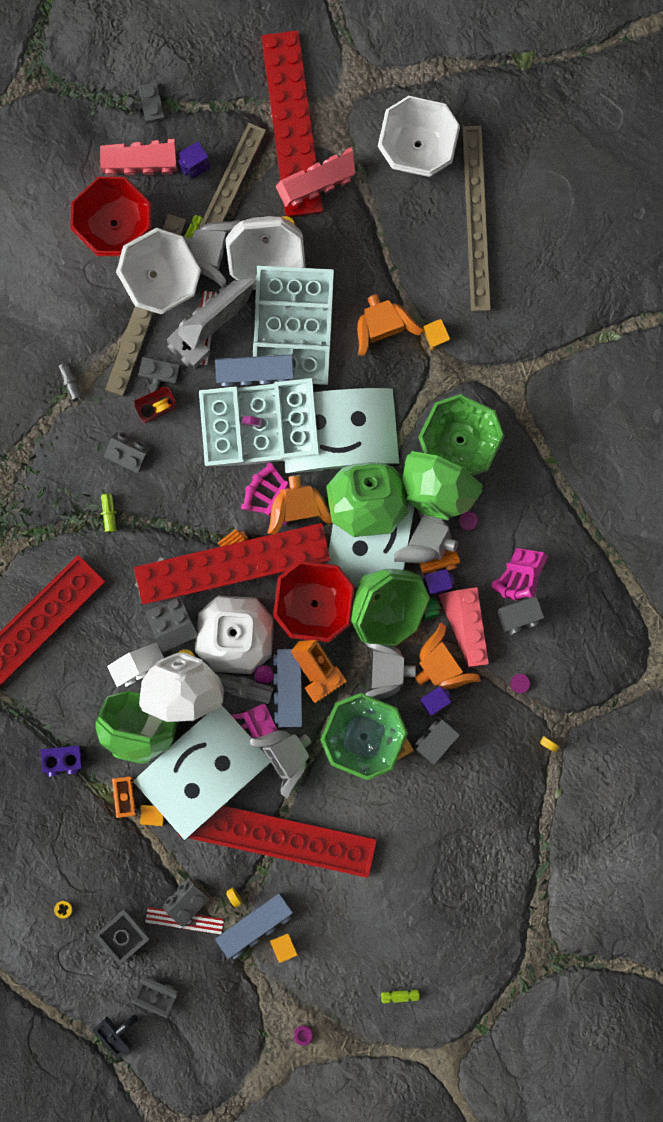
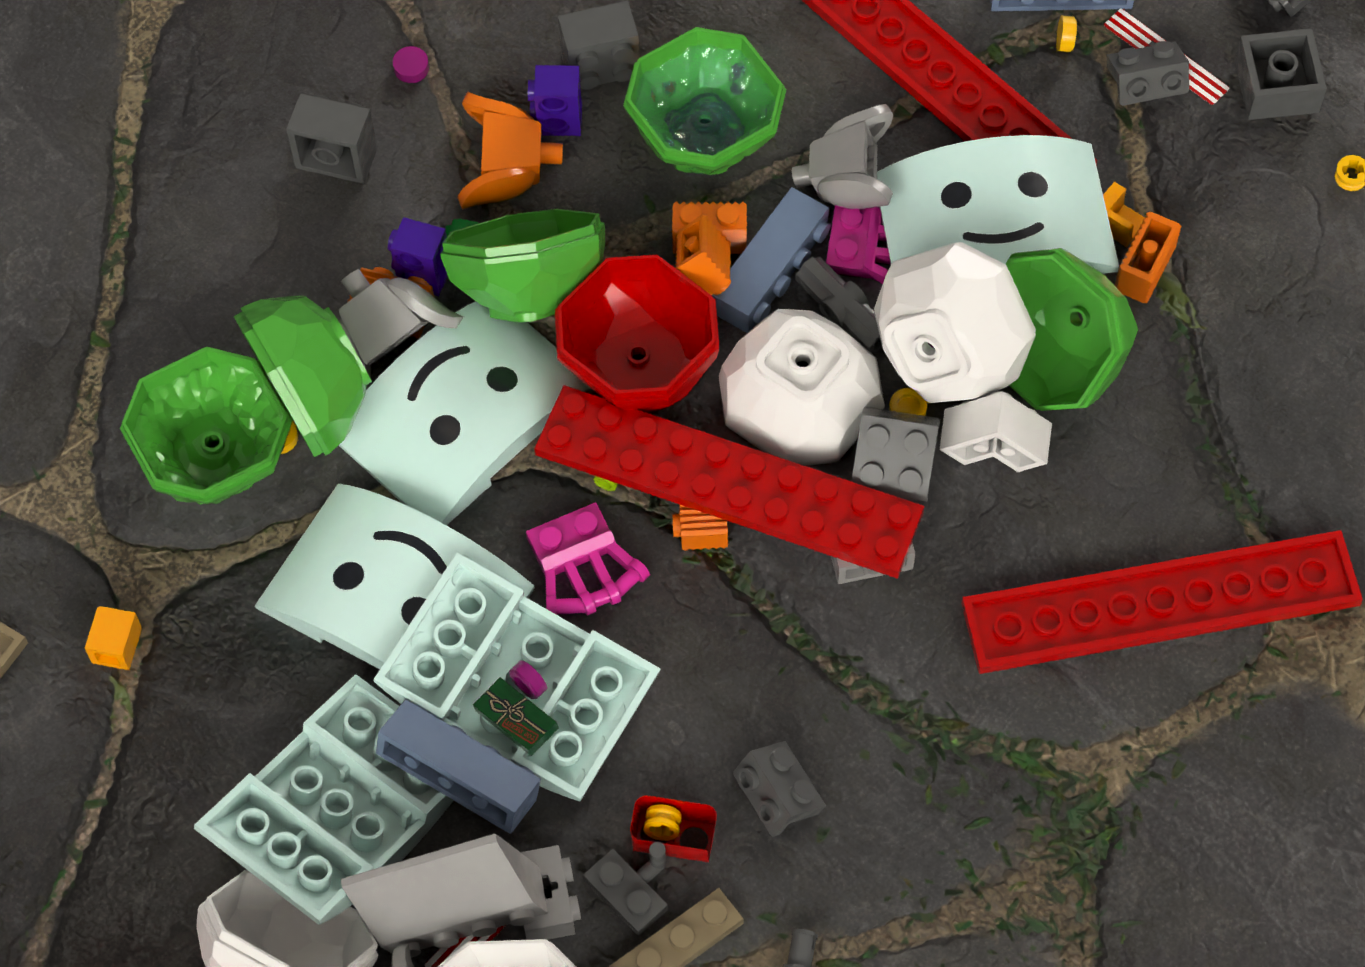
camera: 145 degrees left, 20 degrees down
dark purple brick [40,746,83,776] -> none
lime axle [101,494,117,532] -> none
magenta tile [254,665,274,684] -> none
orange torso [267,475,333,534] -> none
bright green rock [326,462,408,537] -> none
orange torso [357,294,424,355] -> none
light grey torso [364,643,416,700] -> none
coral wedge [438,587,488,668] -> none
dark pink plate [491,548,548,601] -> none
none -> dark green tile [473,677,559,756]

